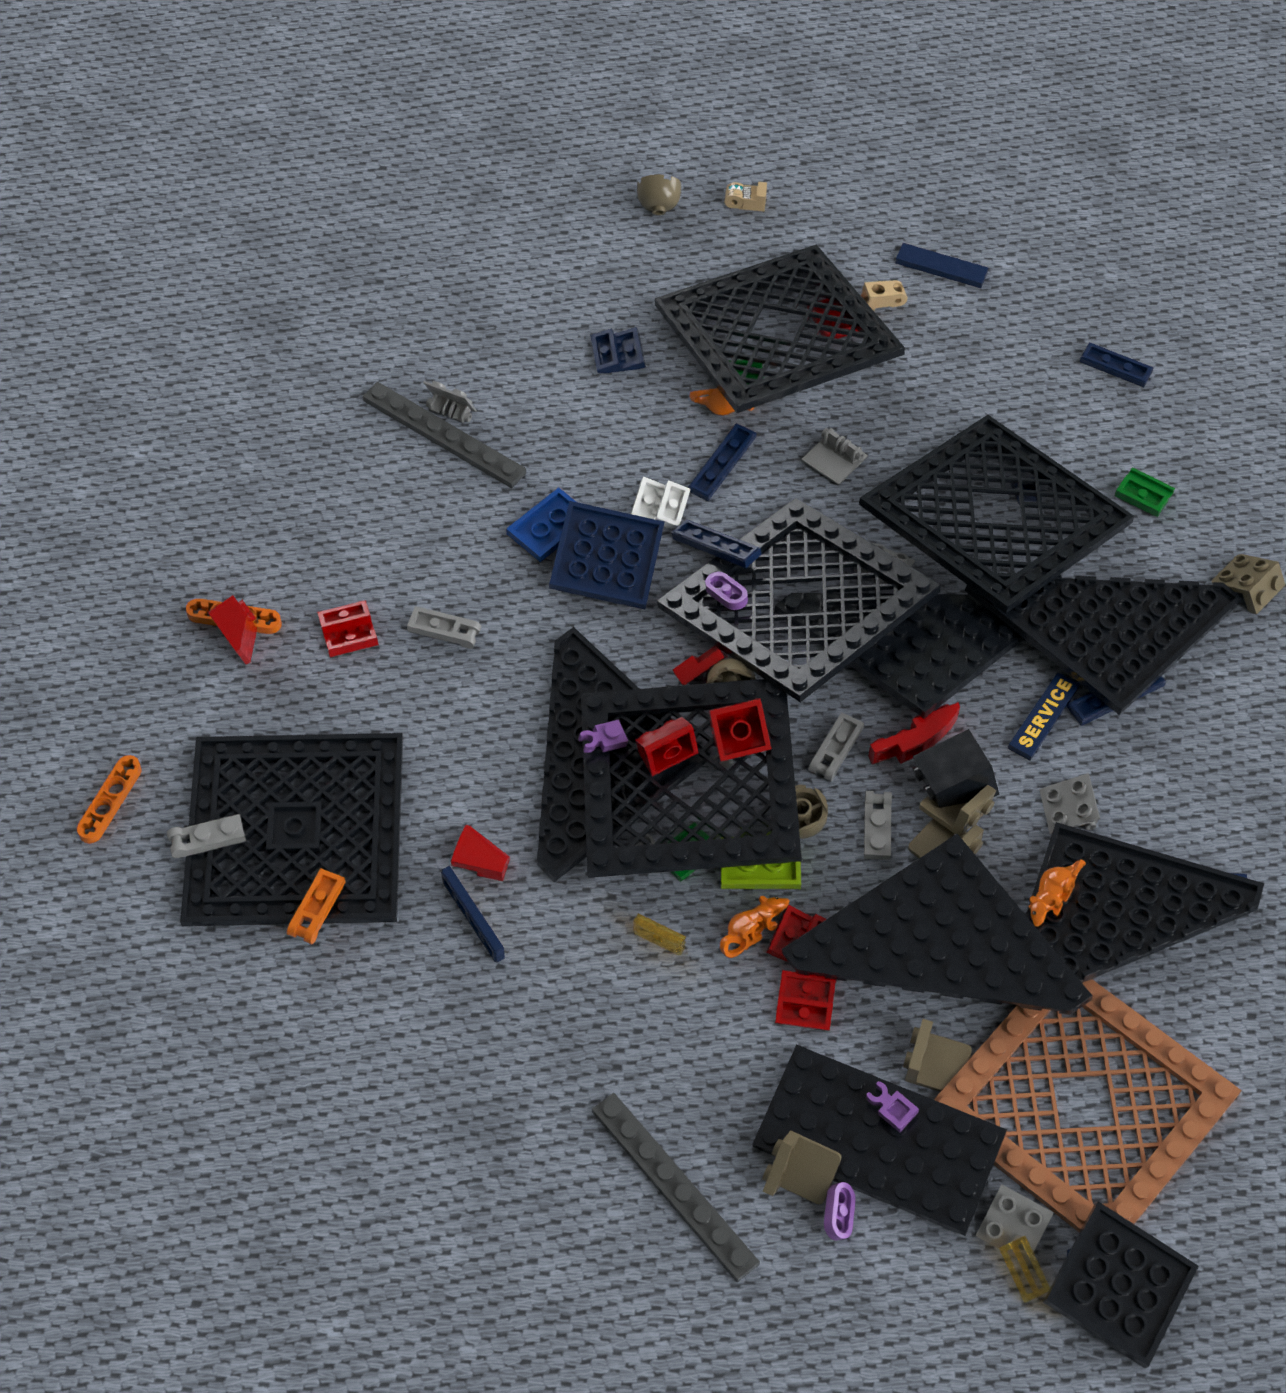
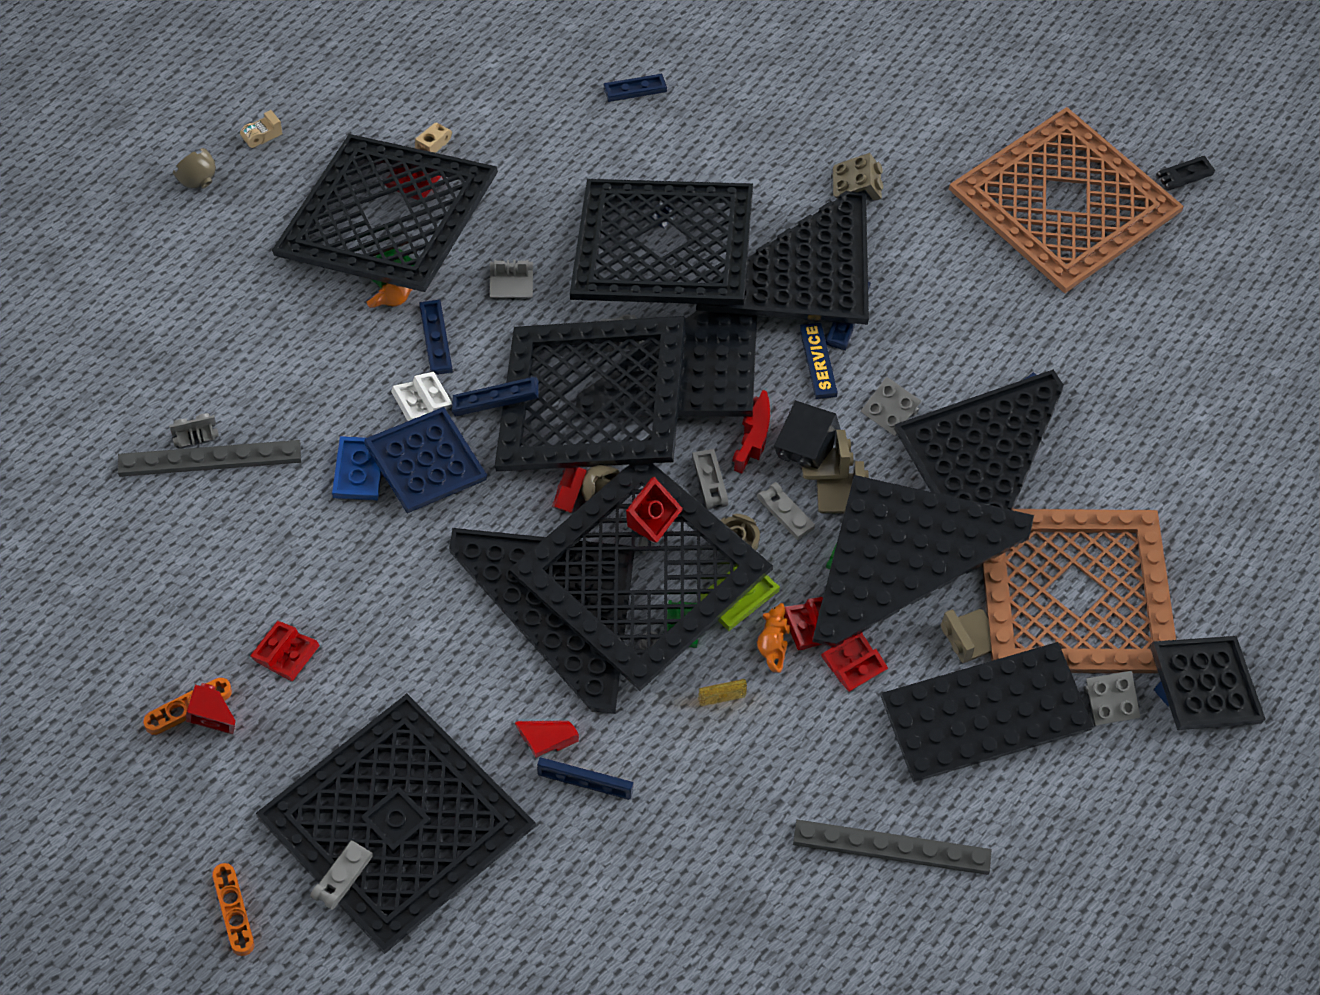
camera: 45 degrees left, 0 degrees up
orange plate [287,868,346,944] -> none
light grey plate [407,606,482,649] -> none
medium lavender plate [578,720,628,753] -> none
dark blue slope [590,327,646,373] -> none
red slope [635,717,699,776] -> none
medium lavender plate [705,572,748,610] -> none
dark tan bracket [762,1131,841,1204] -> none
medium lavender plate [824,1182,855,1241] -> none
medium lavender plate [866,1081,919,1133] -> none
dark blue tile [895,243,989,288] -> none
clear yellow tile [999,1236,1050,1303] -> none
orange animal [1028,859,1086,926] -> none
green plate [1115,467,1175,517] -> none

